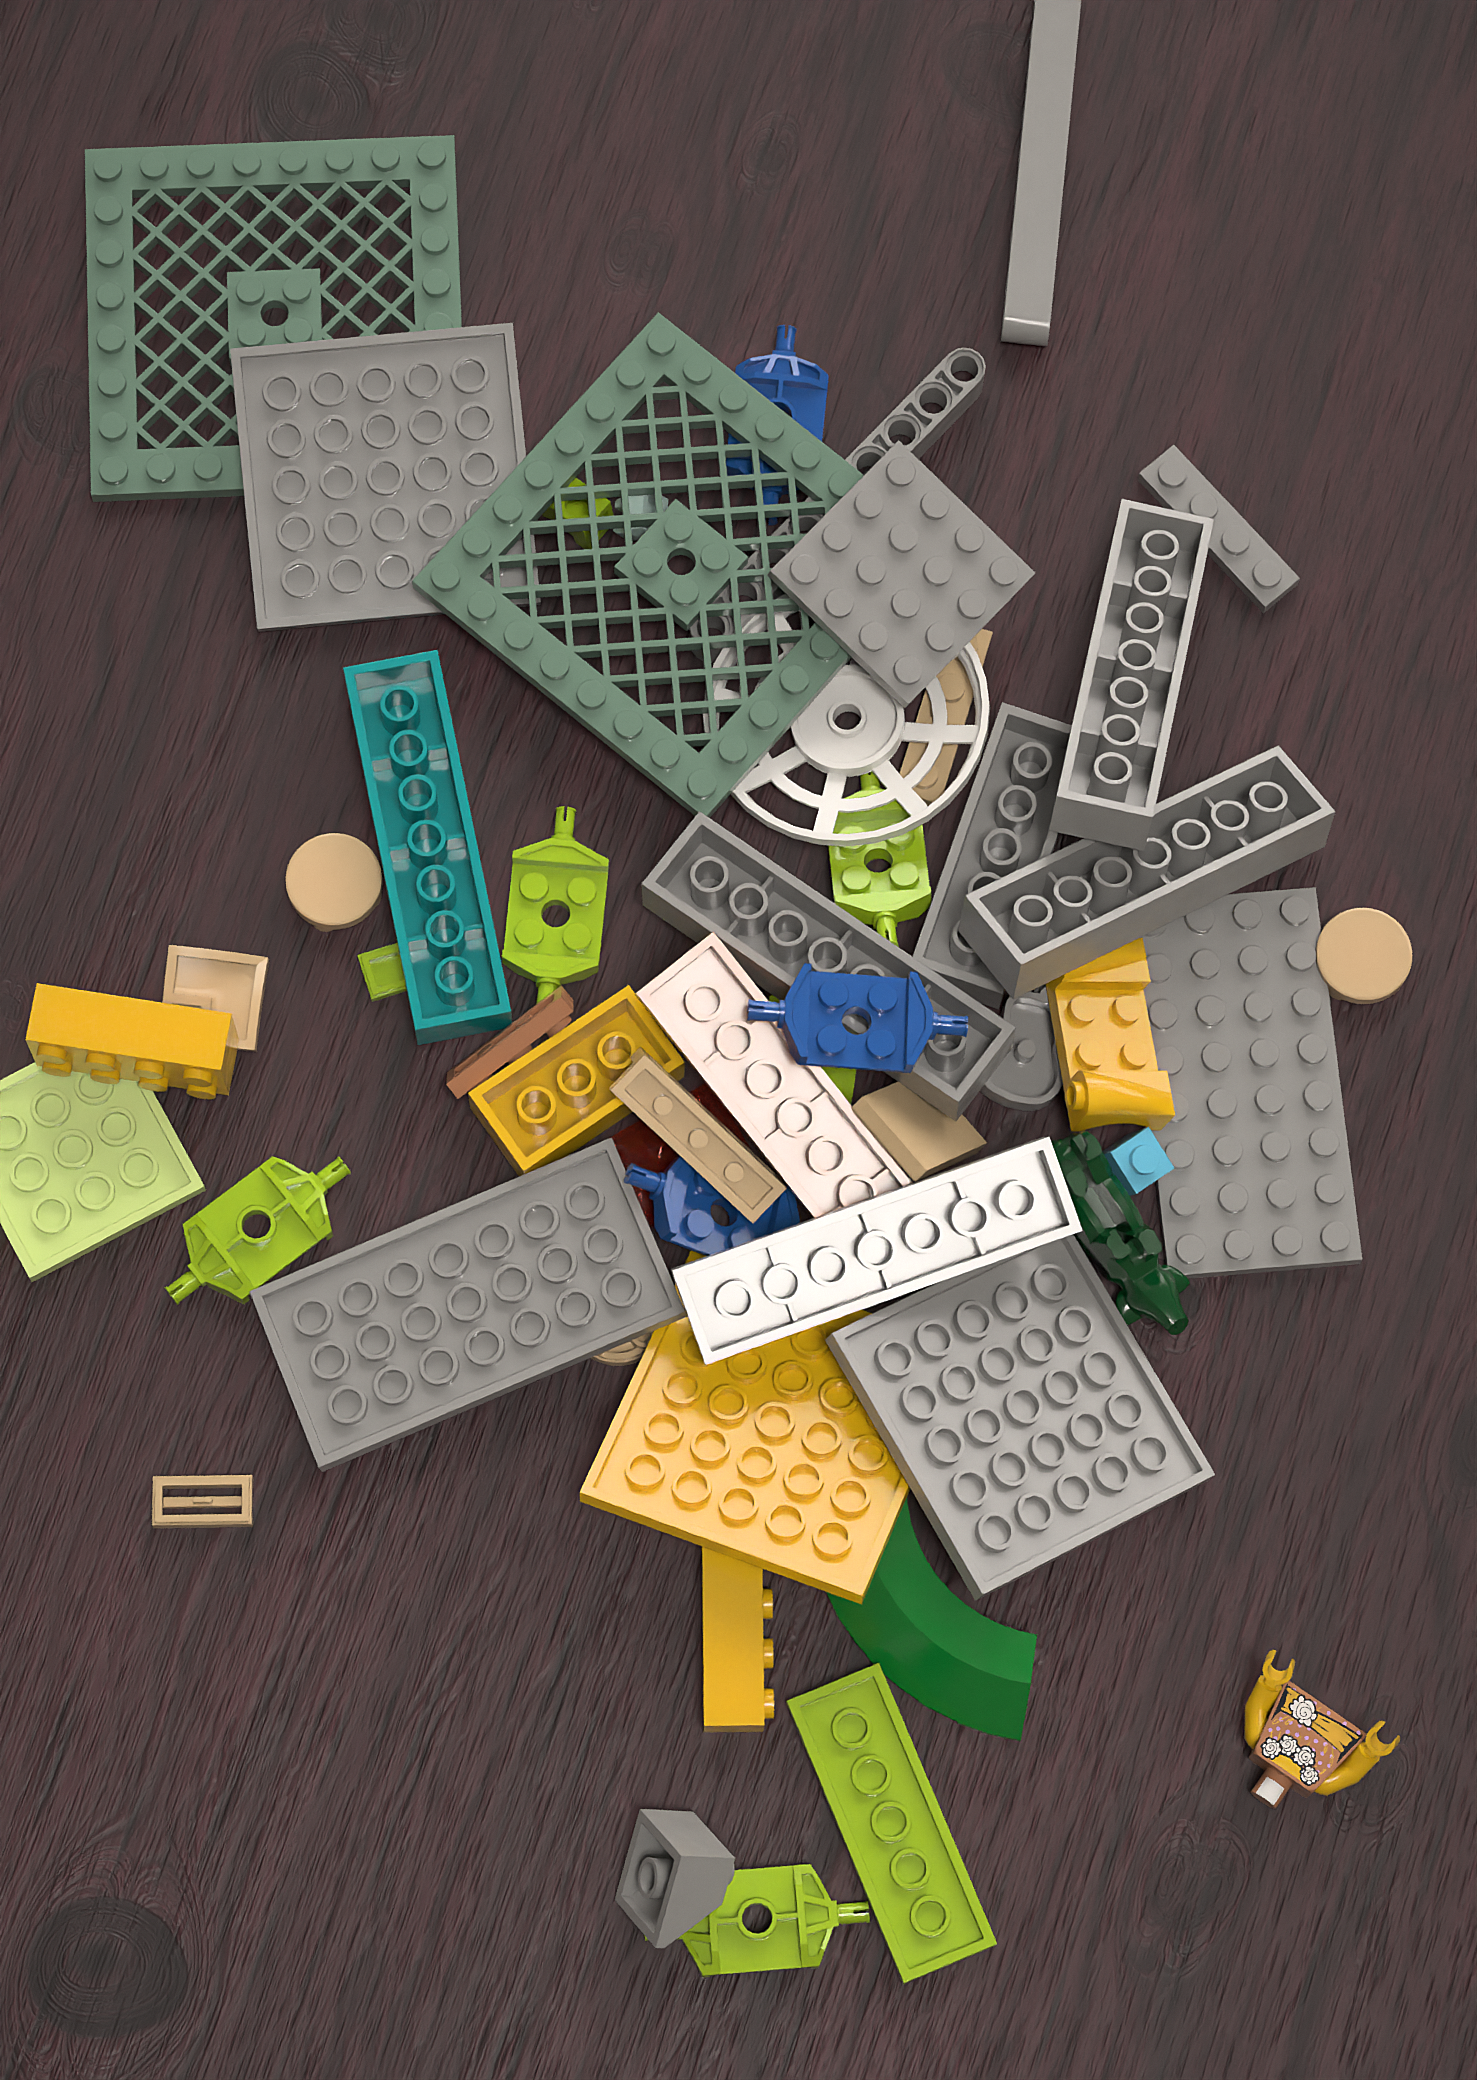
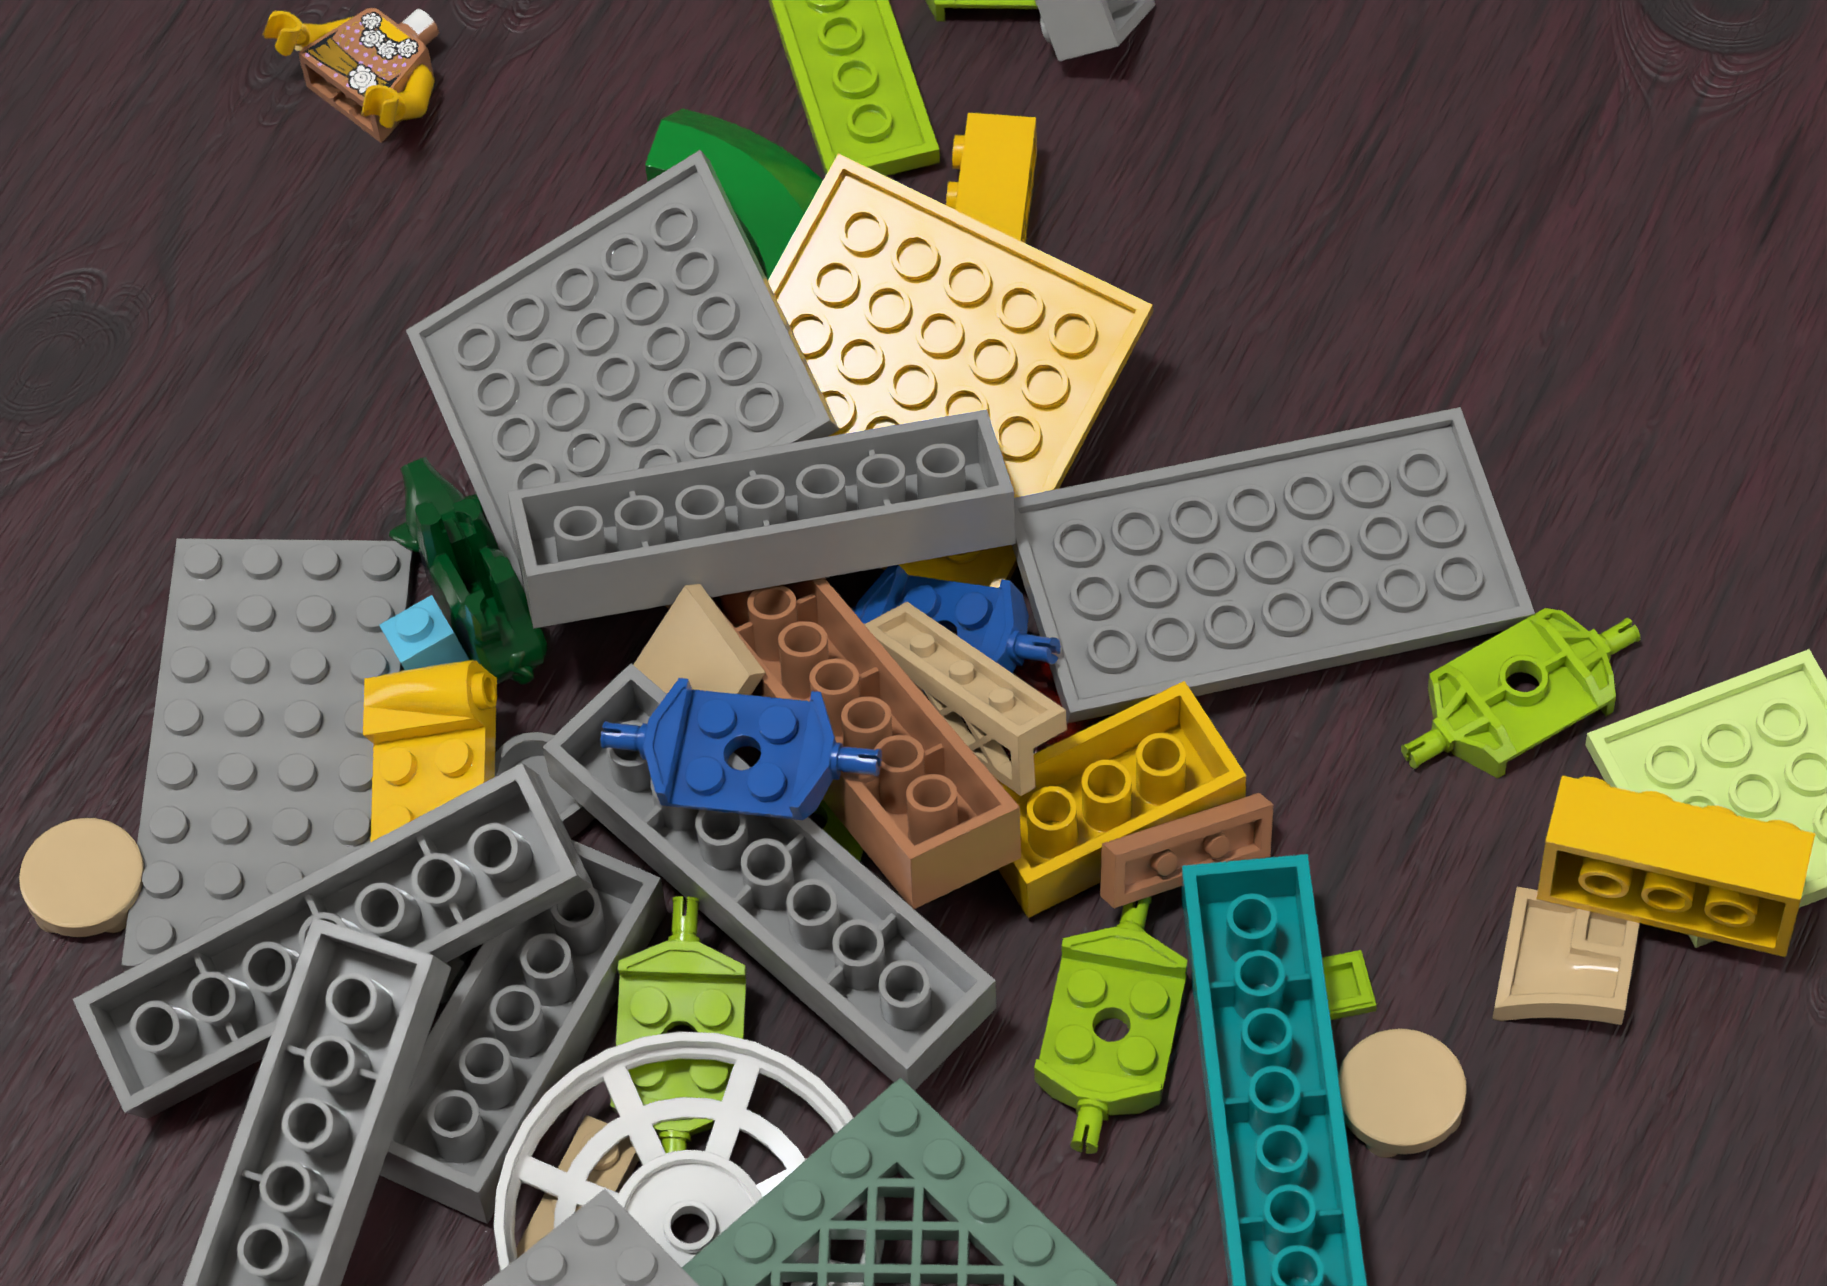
camera: 165 degrees left, 15 degrees down
tan tile [152,1475,253,1528] -> none

